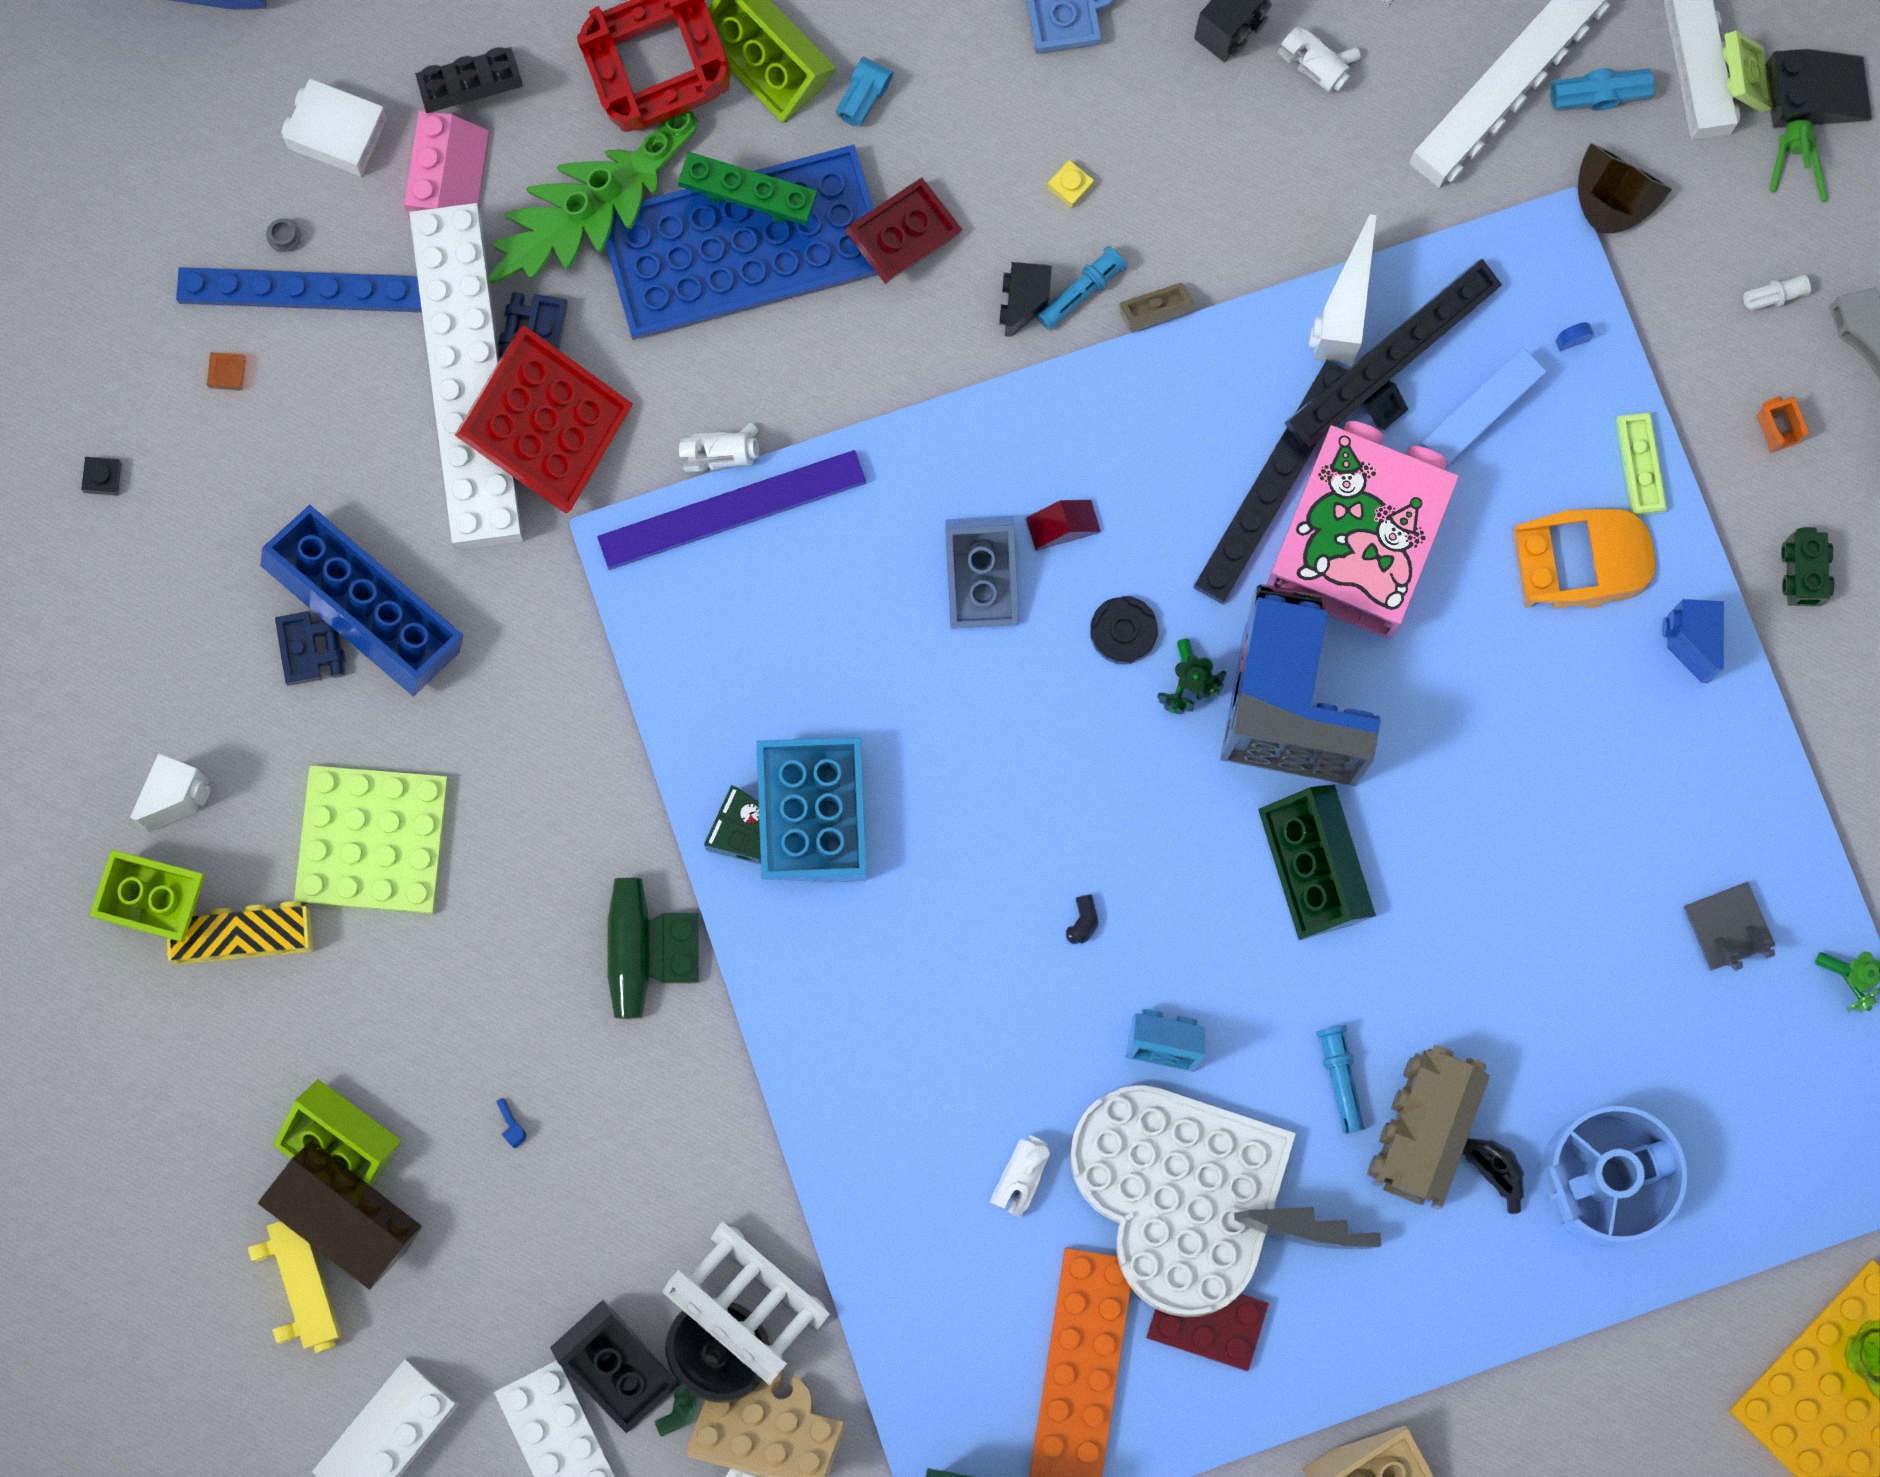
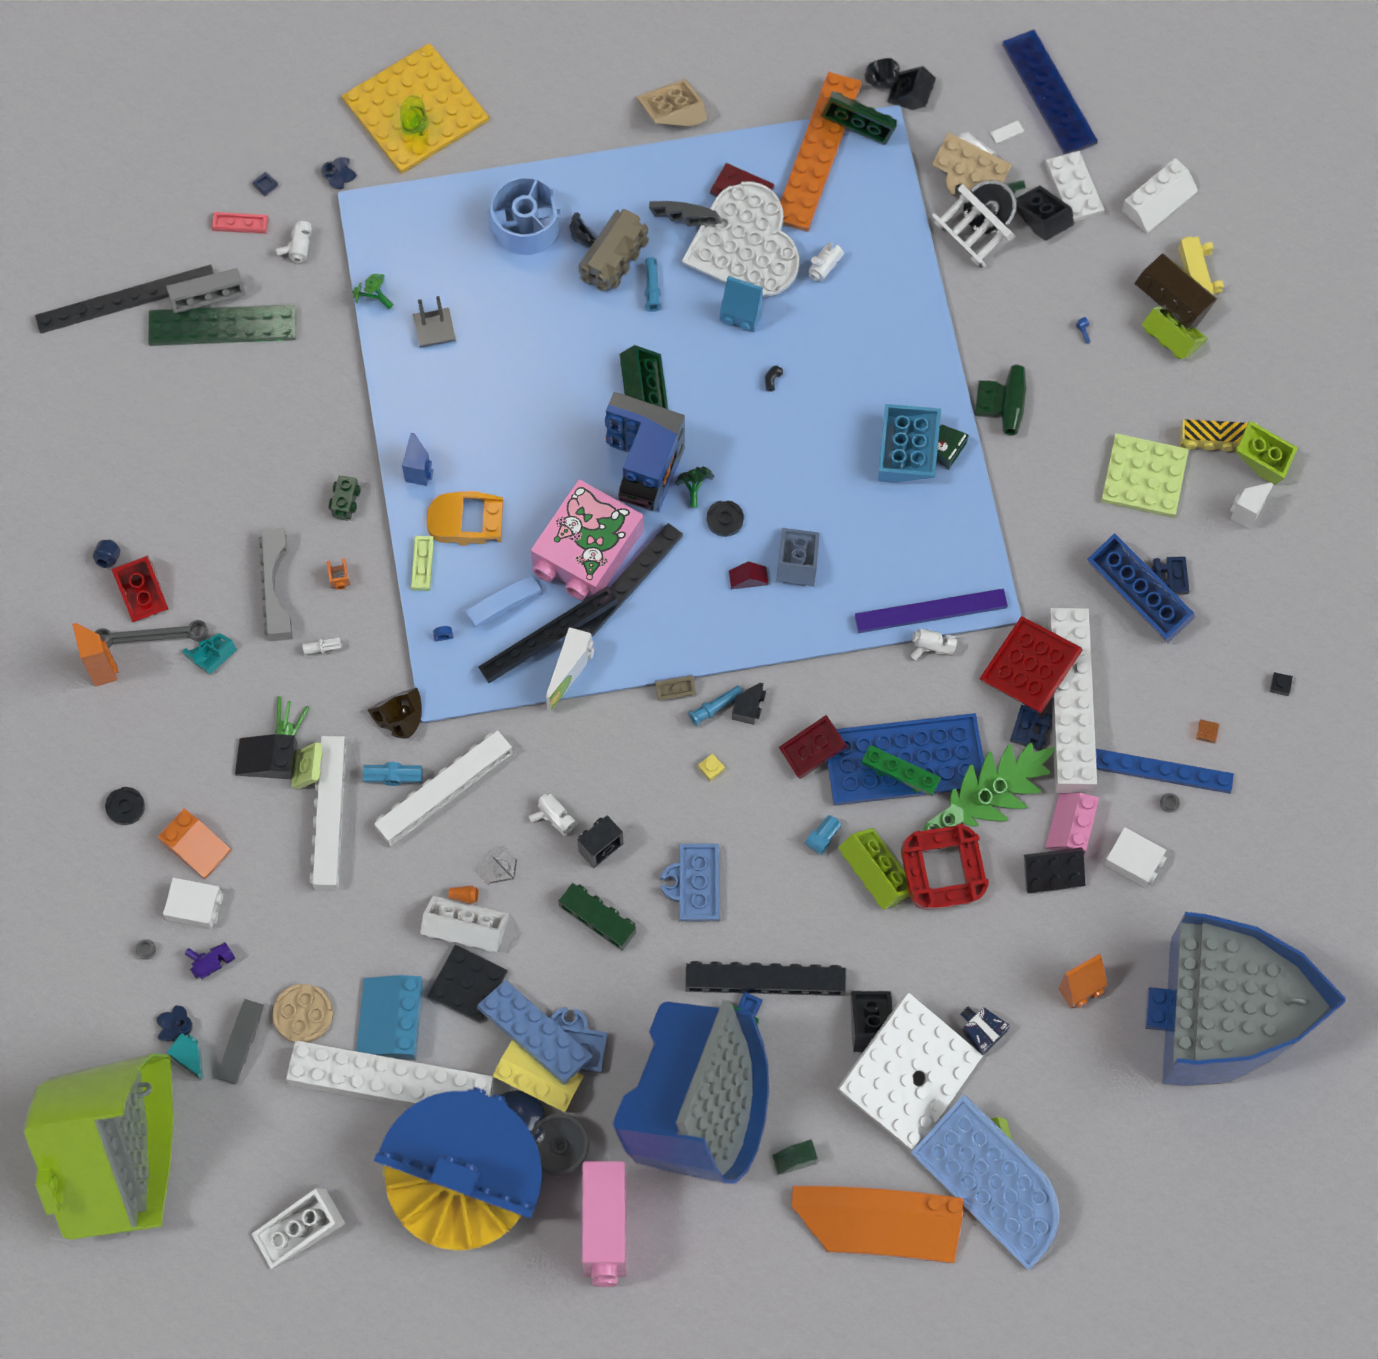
camera: 165 degrees left, 10 degrees down
black plate [1364,381,1409,430] -> none

